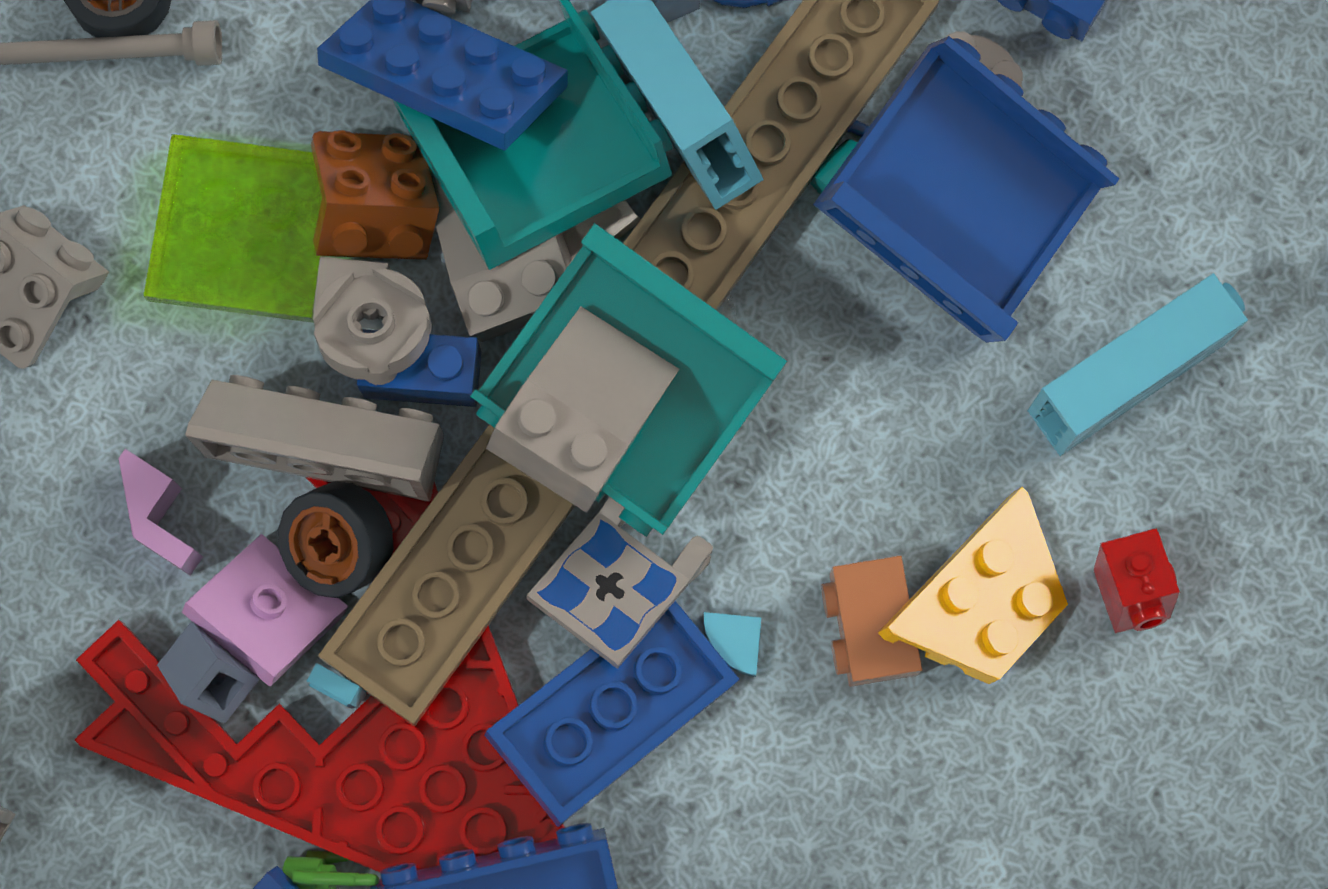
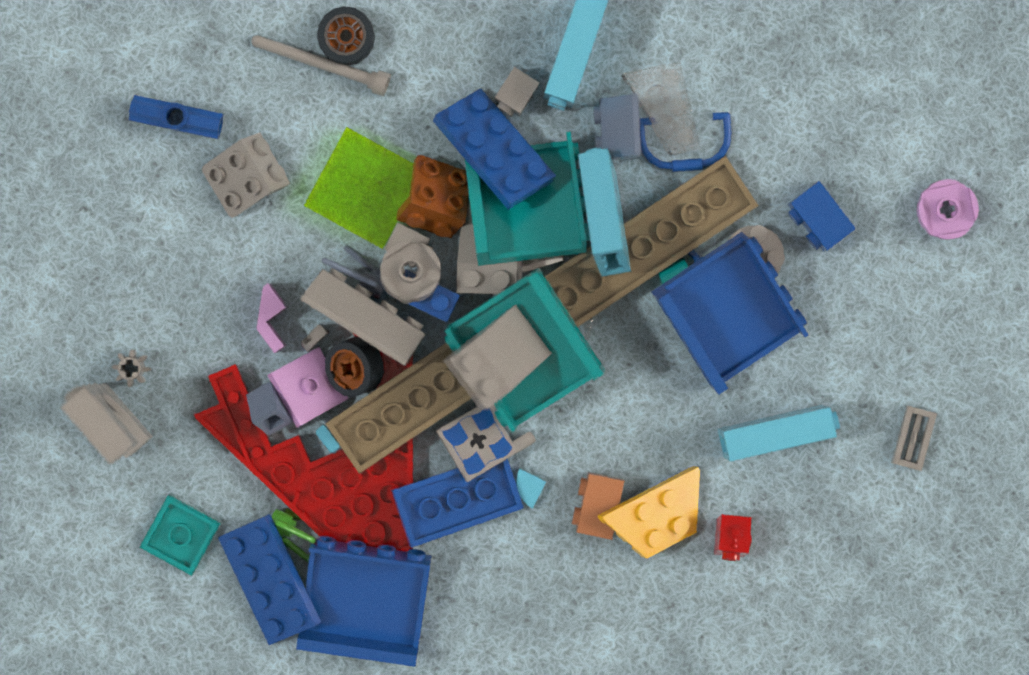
camera: 20 degrees right, 10 degrees up
none -> light grey tile [301,325,329,352]
none -> sand blue plant [321,245,384,299]

